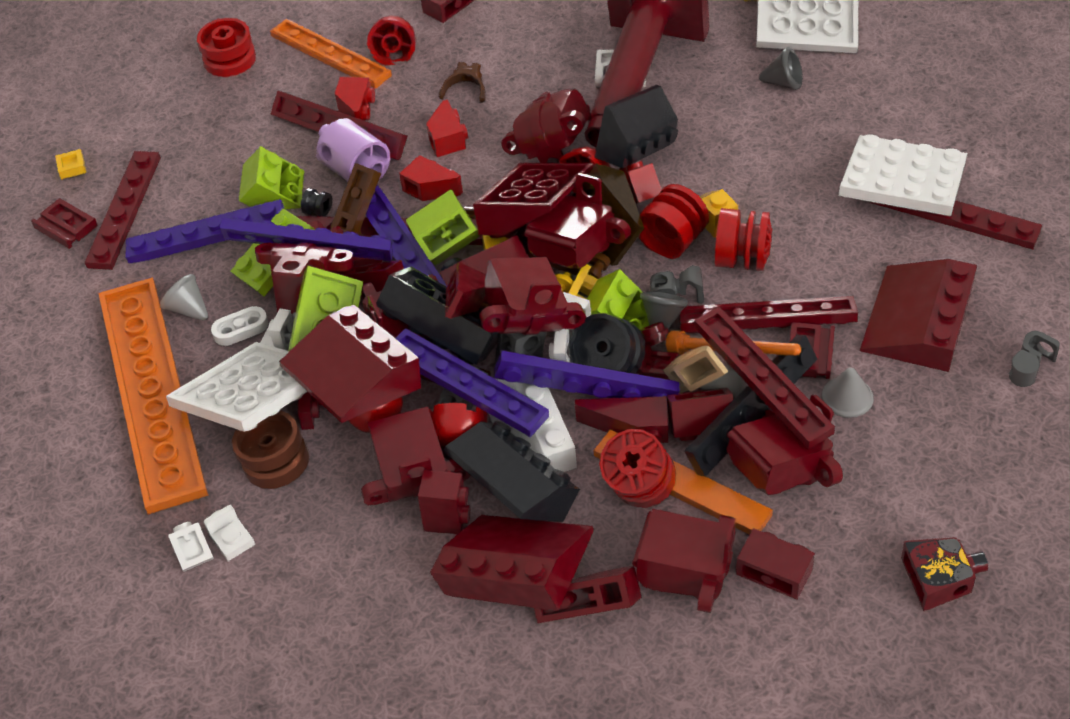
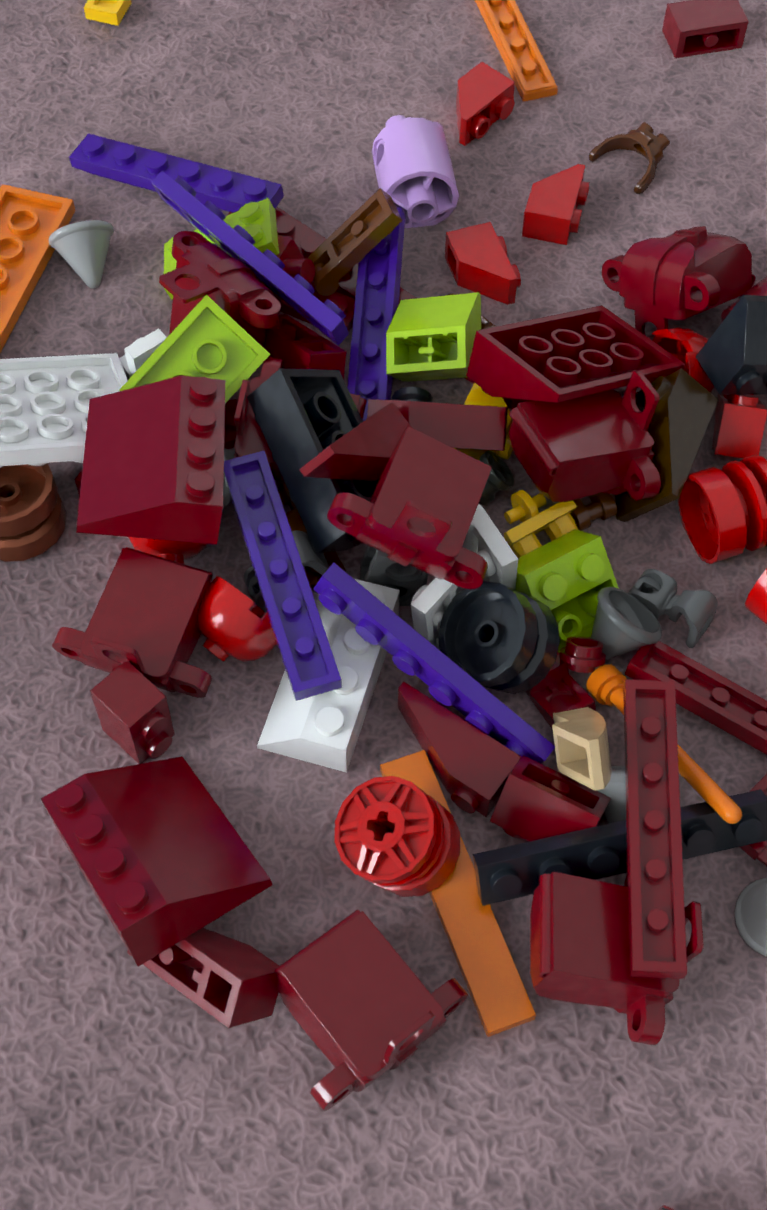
camera: 30 degrees right, 10 degrees up
dark red plate [31,198,98,249] -> none
dark red plate [85,151,161,270] -> none
white plate [211,306,268,346] -> none
lime slope [239,146,304,209] -> none
dark red plate [271,90,408,160] -> none
black wheel [301,188,333,216] -> none
red cylinder [367,15,417,65] -> none
black slope [443,421,580,522] -> none
dark red brick [736,528,815,600] -> none

